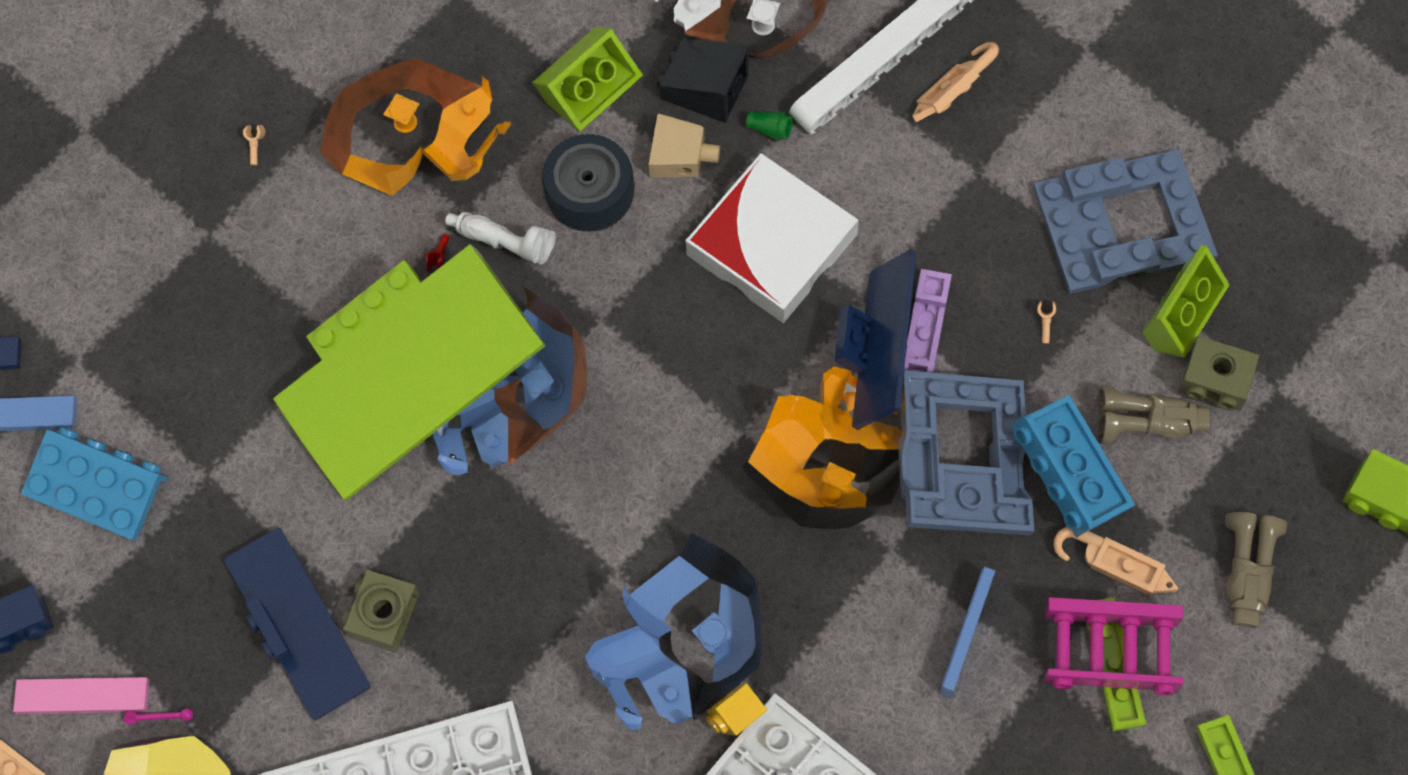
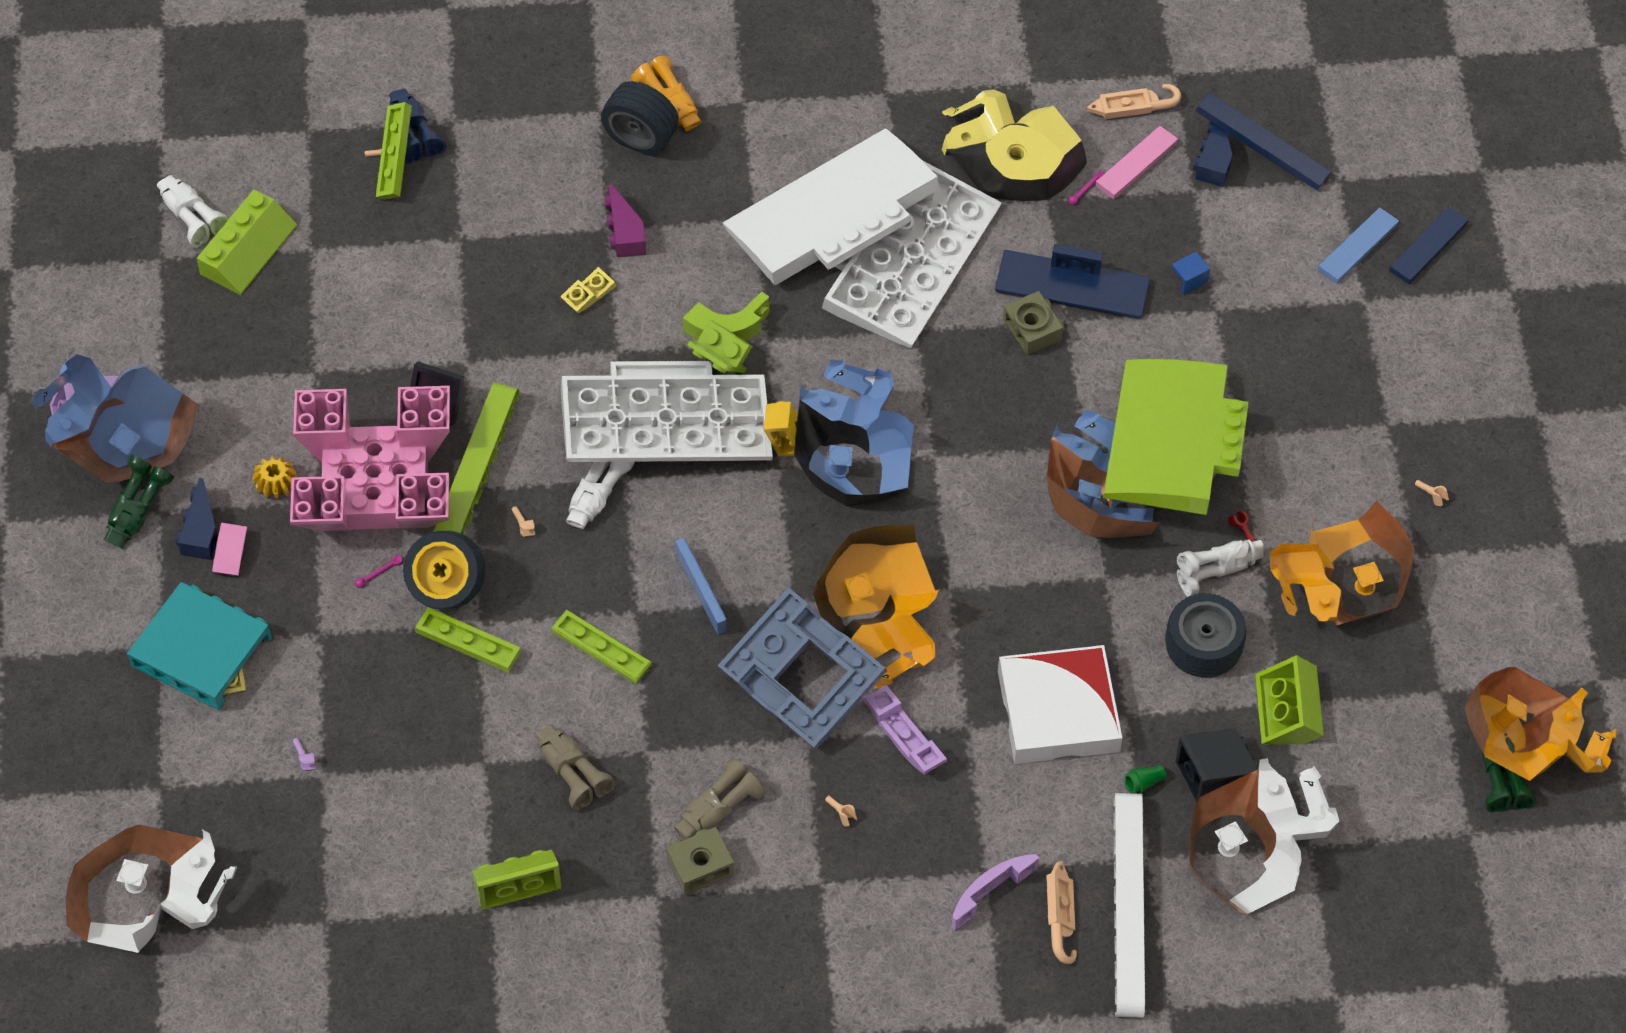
camera: 130 degrees right, 10 degrees down
dark azure bracket [21,427,168,540] -> none
tan torso [648,114,720,178] -> none
dark blue bracket [834,249,916,430] -> none
dark azure bracket [1011,395,1135,538] -> none
sand blue piece [1033,149,1218,294] -> none
dark pink fence [1044,597,1184,696] -> none
light nougat plate [1053,527,1178,597] -> none
lime slope [1142,245,1230,358] -> none
none -> lavender slope [951,854,1039,931]
none -> blue panel [1172,252,1210,294]

